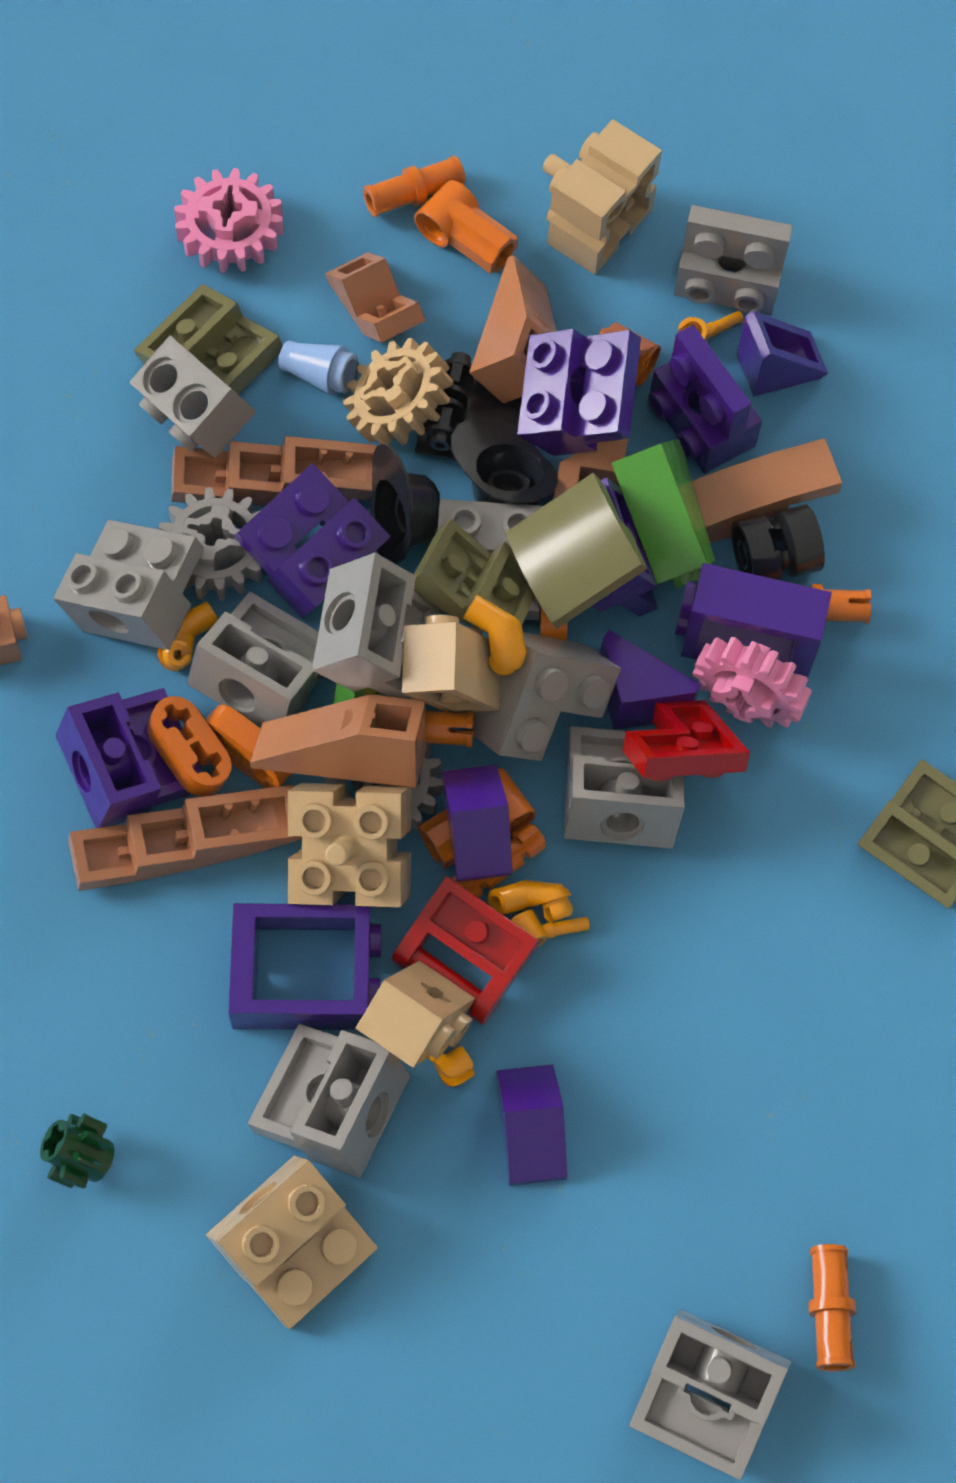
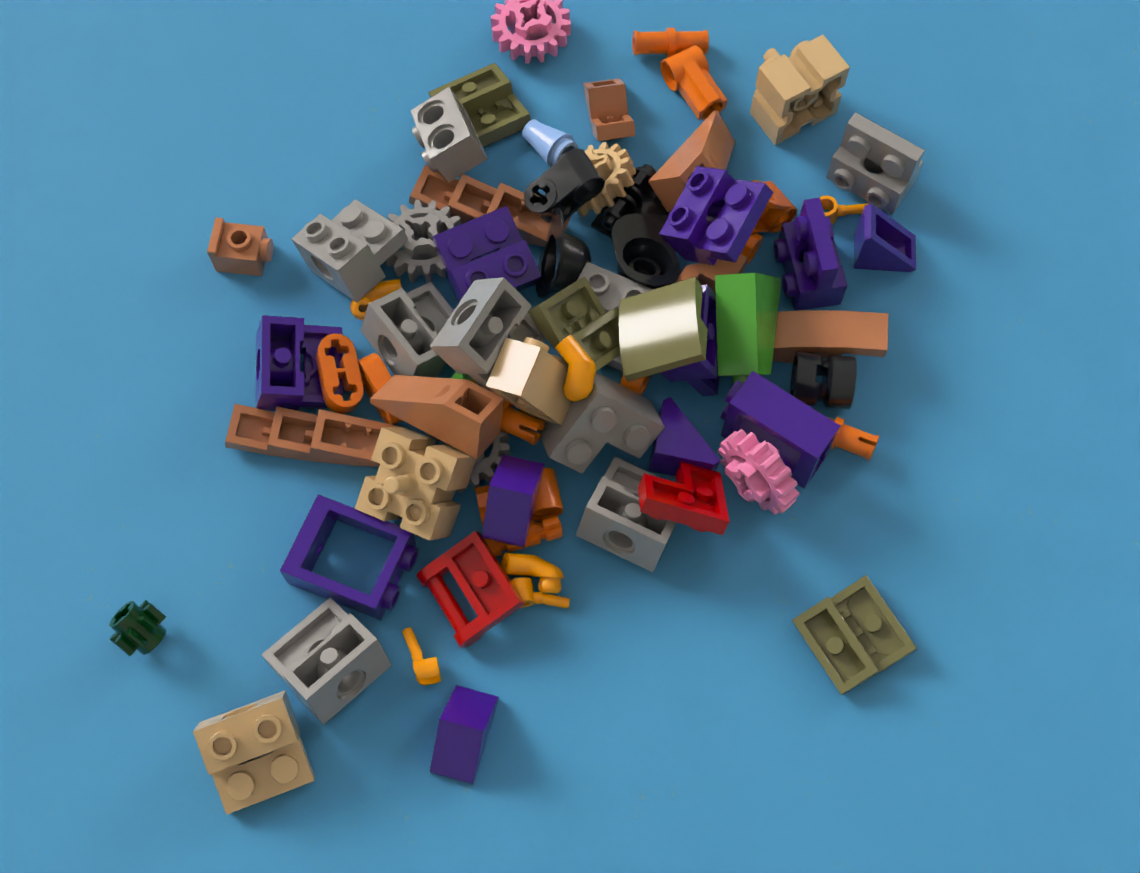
camera: 25 degrees right, 0 degrees up
tan brick [355,961,475,1068] -> none
none -> black piece [524,149,605,224]

